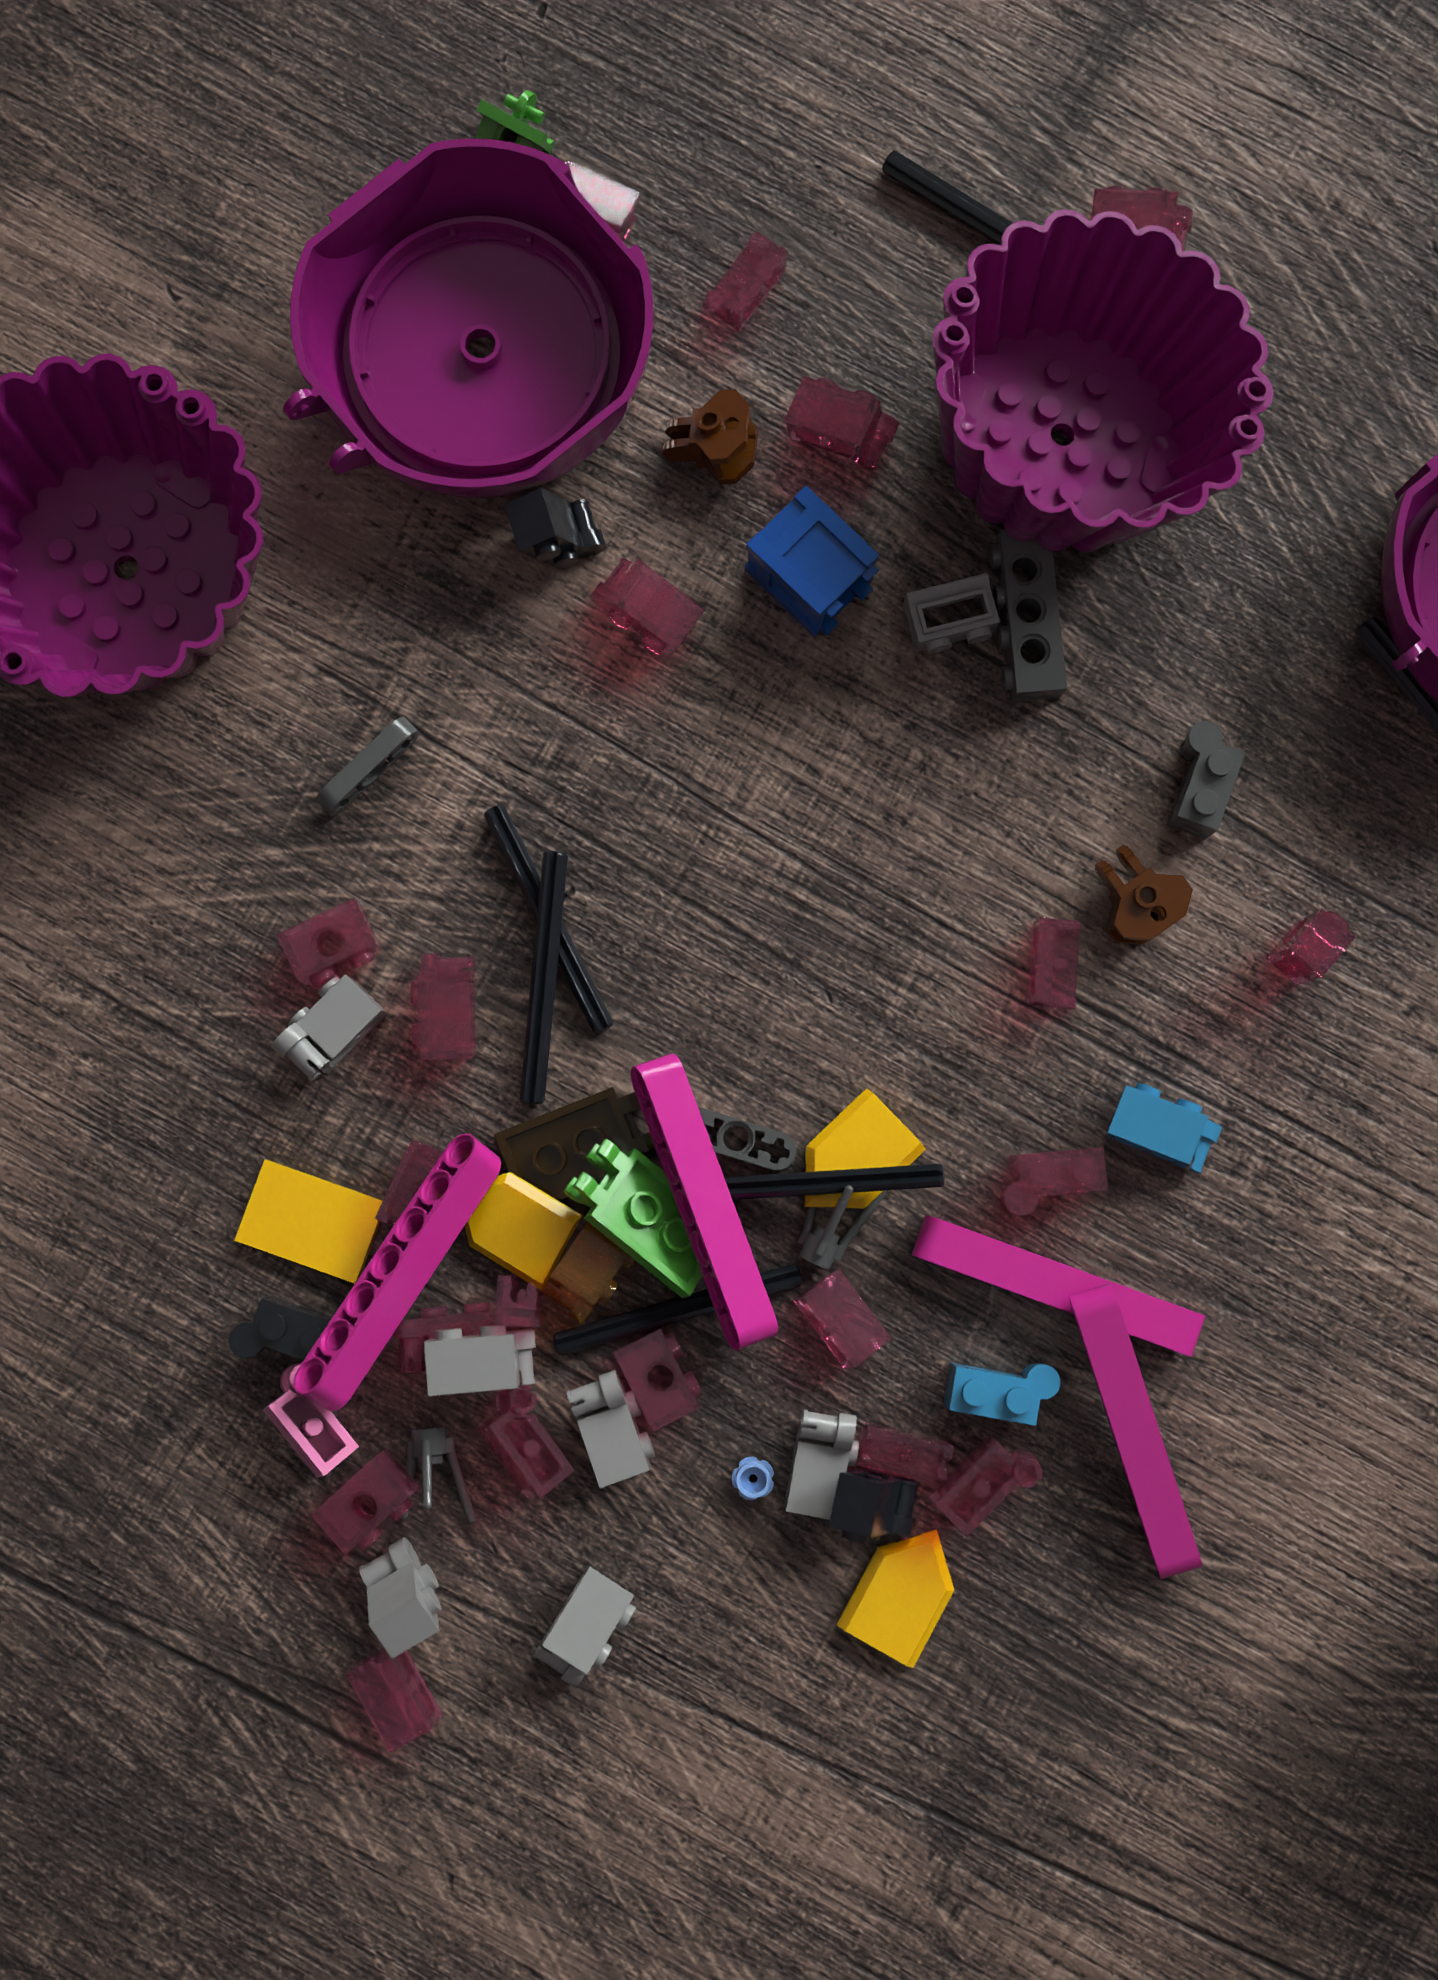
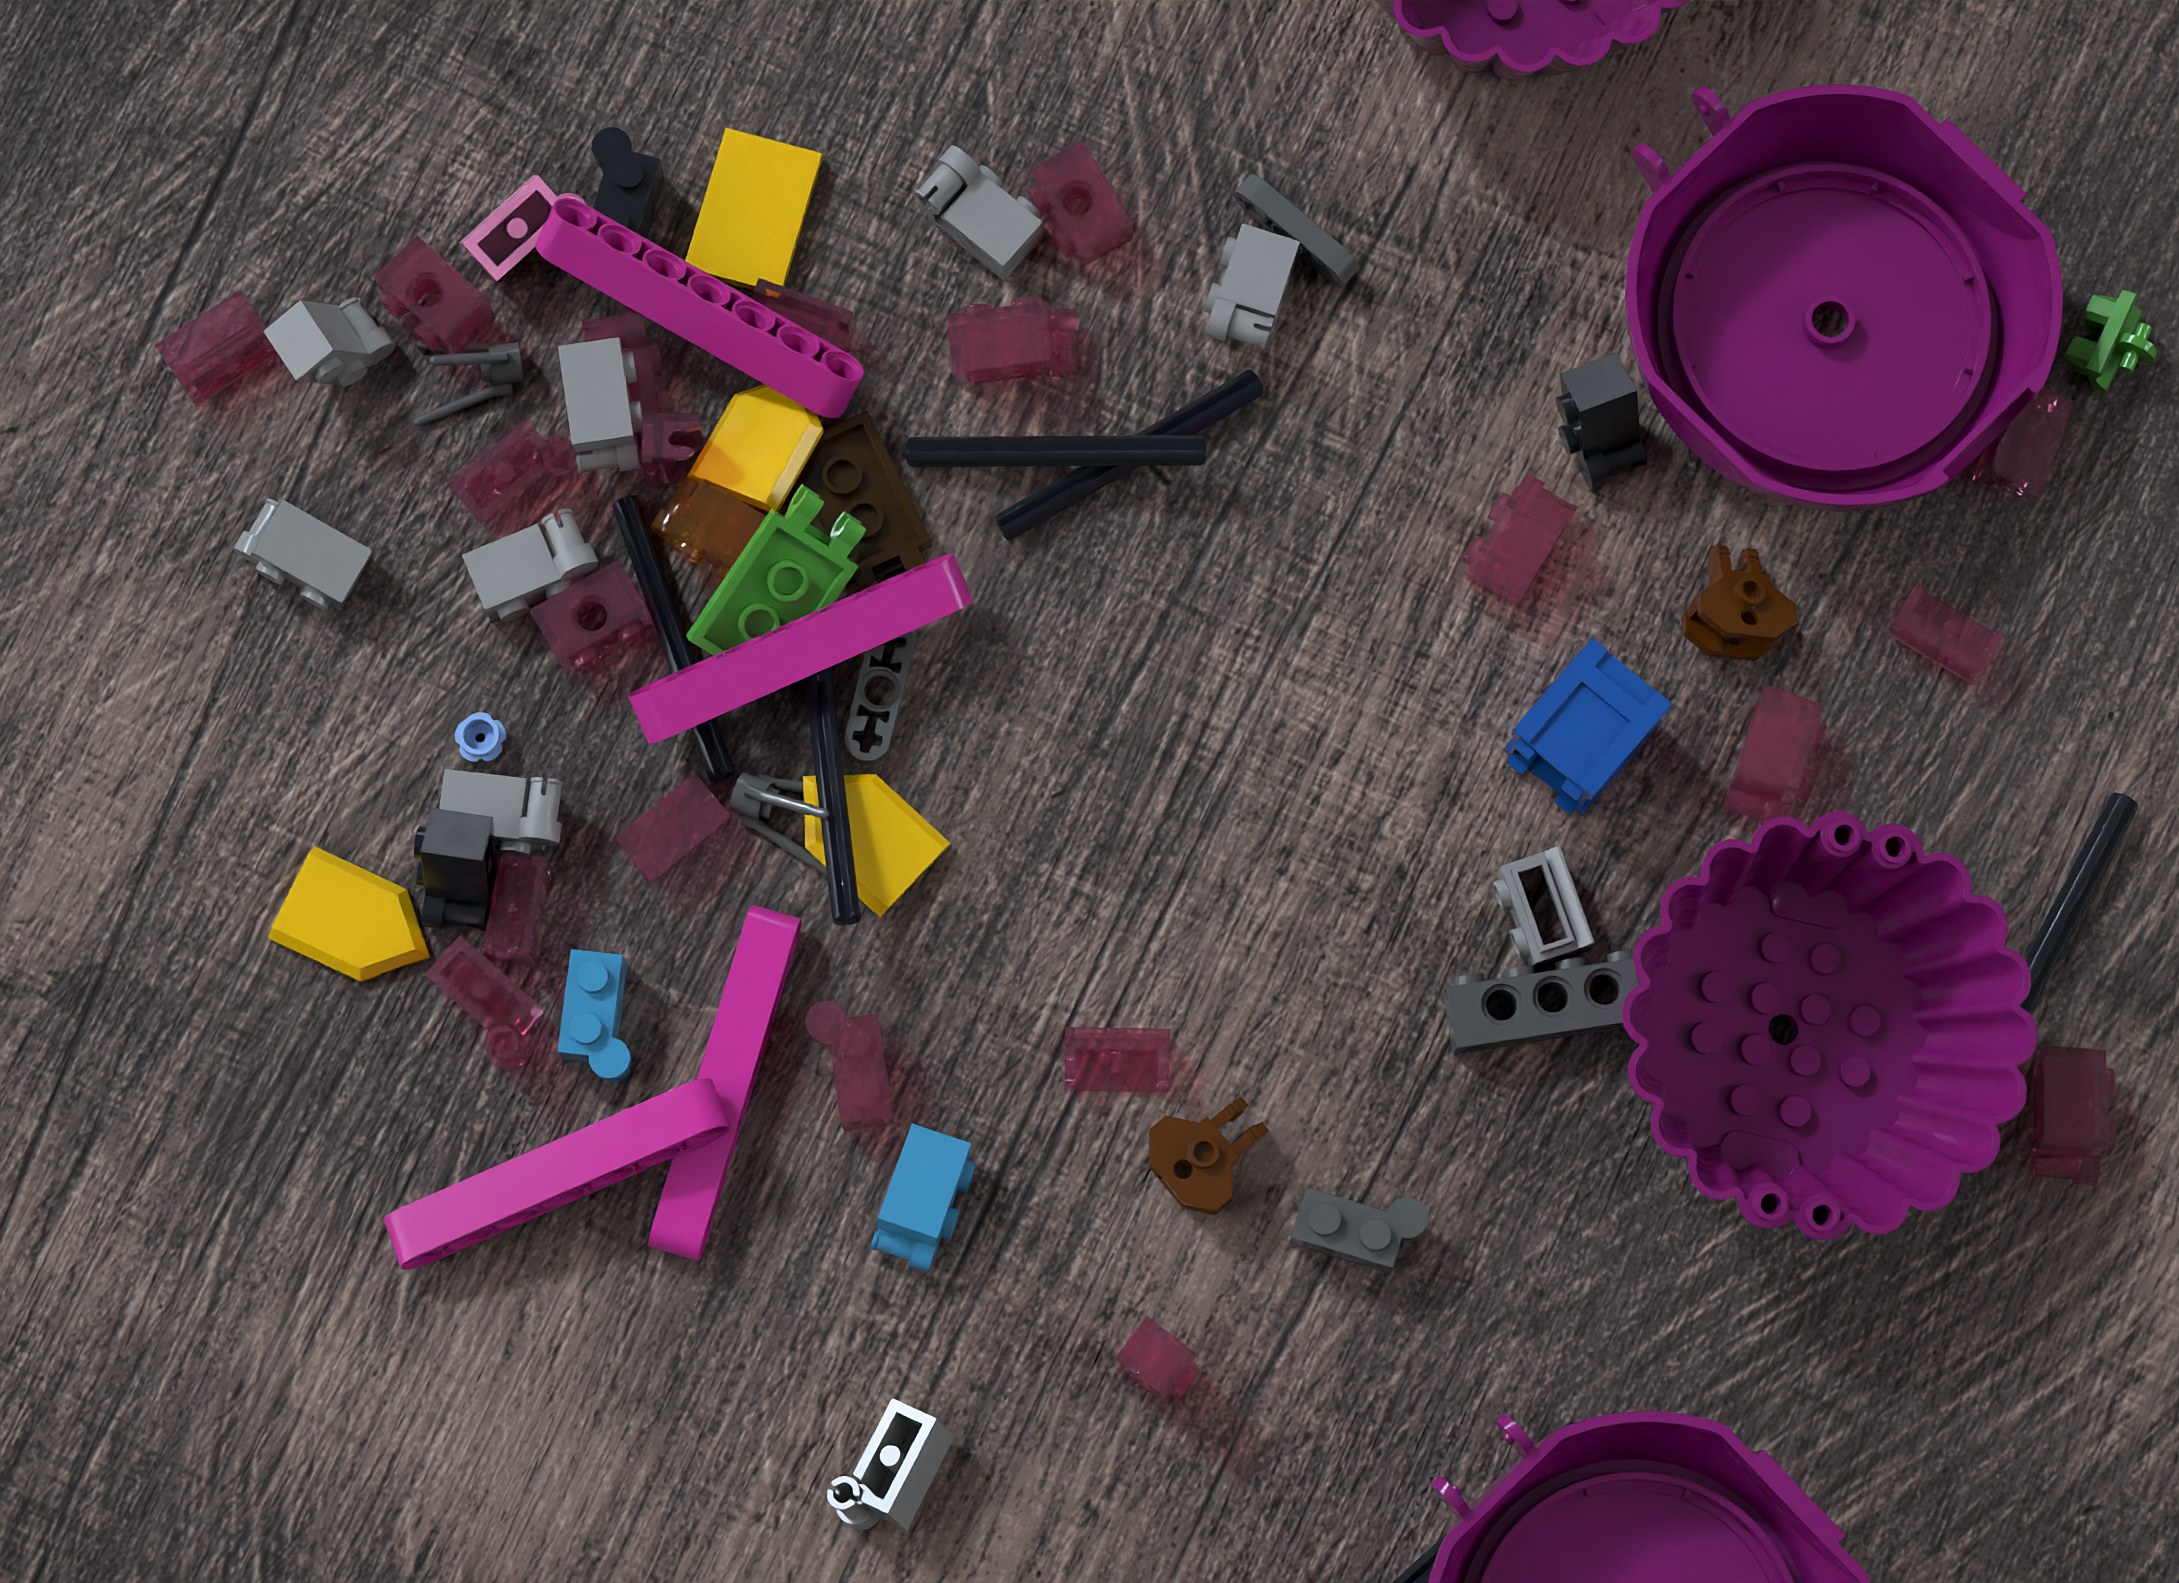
camera: 90 degrees right, 5 degrees down
none -> light grey hinge [827,1398,955,1530]
none -> light grey hinge [1204,223,1300,350]

